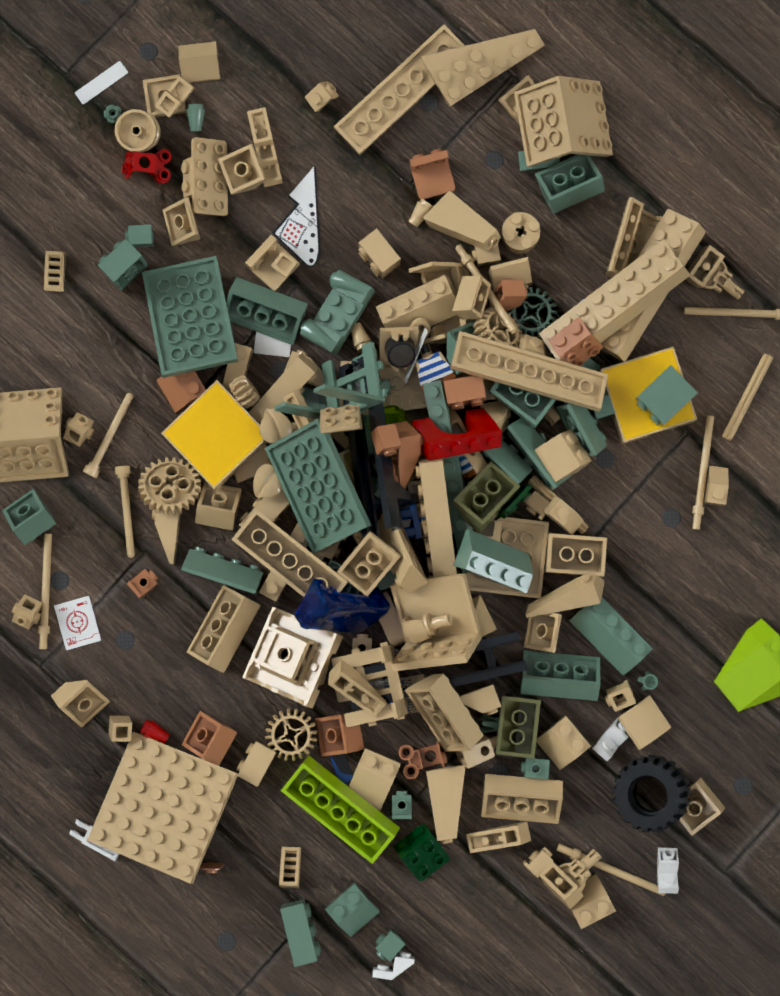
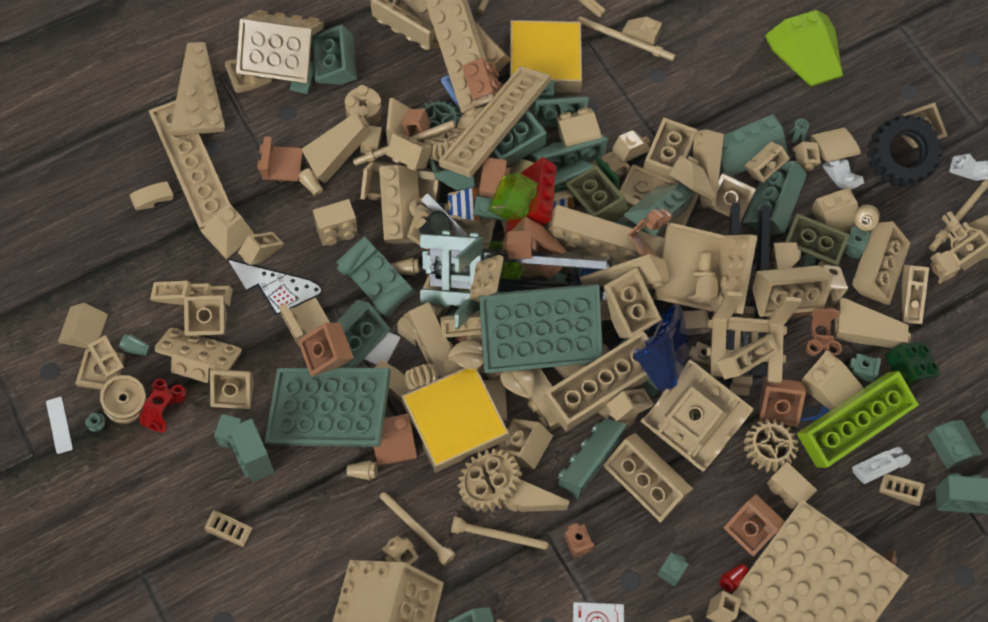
camera: 75 degrees left, 20 degrees down
tan panel [271,251,298,278] -> none
tan bracket [305,81,339,112] -> none
sand green brick [636,365,698,426] -> none
none -> tan slope [129,181,174,210]
none -> tan slope [201,203,254,260]
none -> tan slope [238,232,284,265]
none -> nougat slope [298,323,354,376]
none -> tan cone [347,460,378,480]
none -> clear neon green brick [488,173,538,220]
none -> tan slope [606,388,654,421]
none -> nougat piece [628,208,673,256]
none -> sand green brick [657,553,689,587]
none -> tan slope [669,155,716,201]
none -> tan brick [744,142,790,183]
none -> white hinge [852,447,911,484]
none -> tan head [854,204,880,231]

